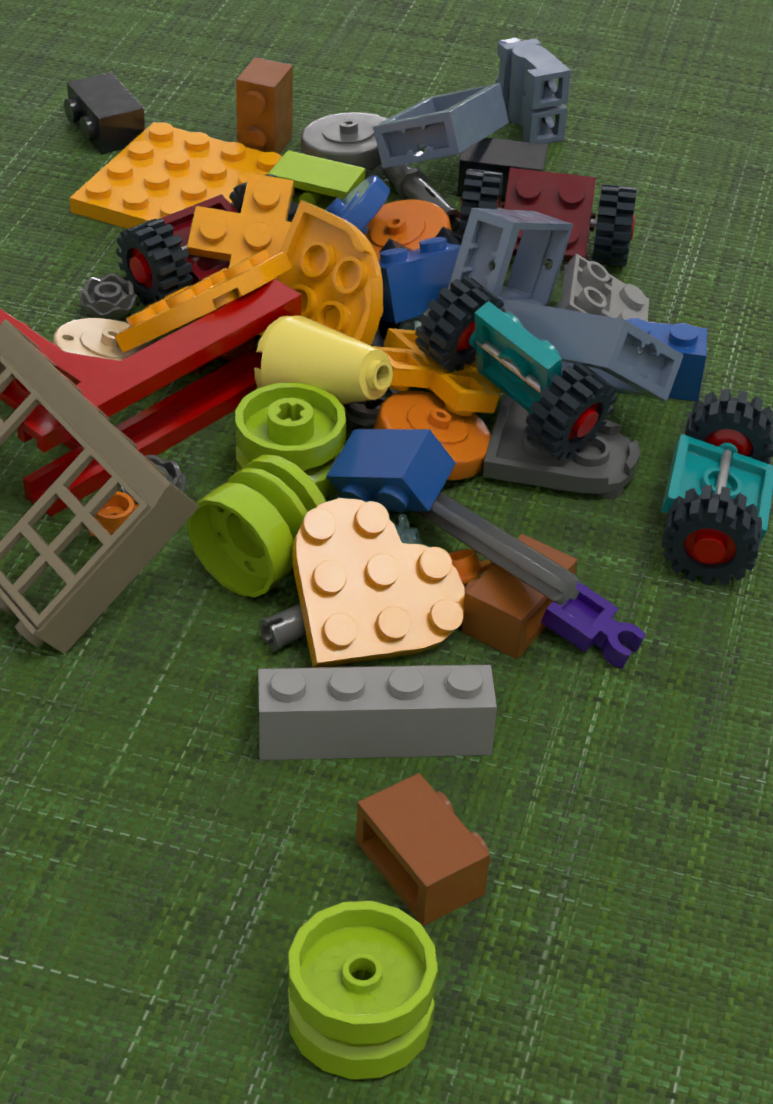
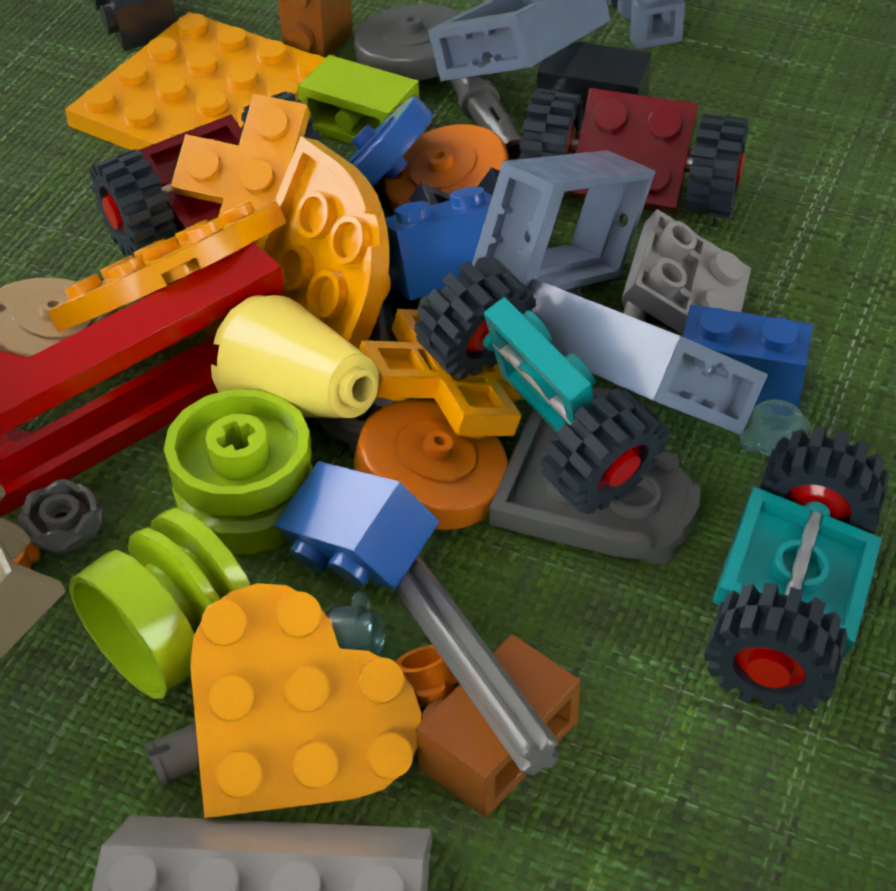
camera: 10 degrees right, 5 degrees up
dark grey plate [79,273,137,321] -> none
dark purple plate [541,581,646,669] -> none
none -> clear light blue plate [739,399,811,456]

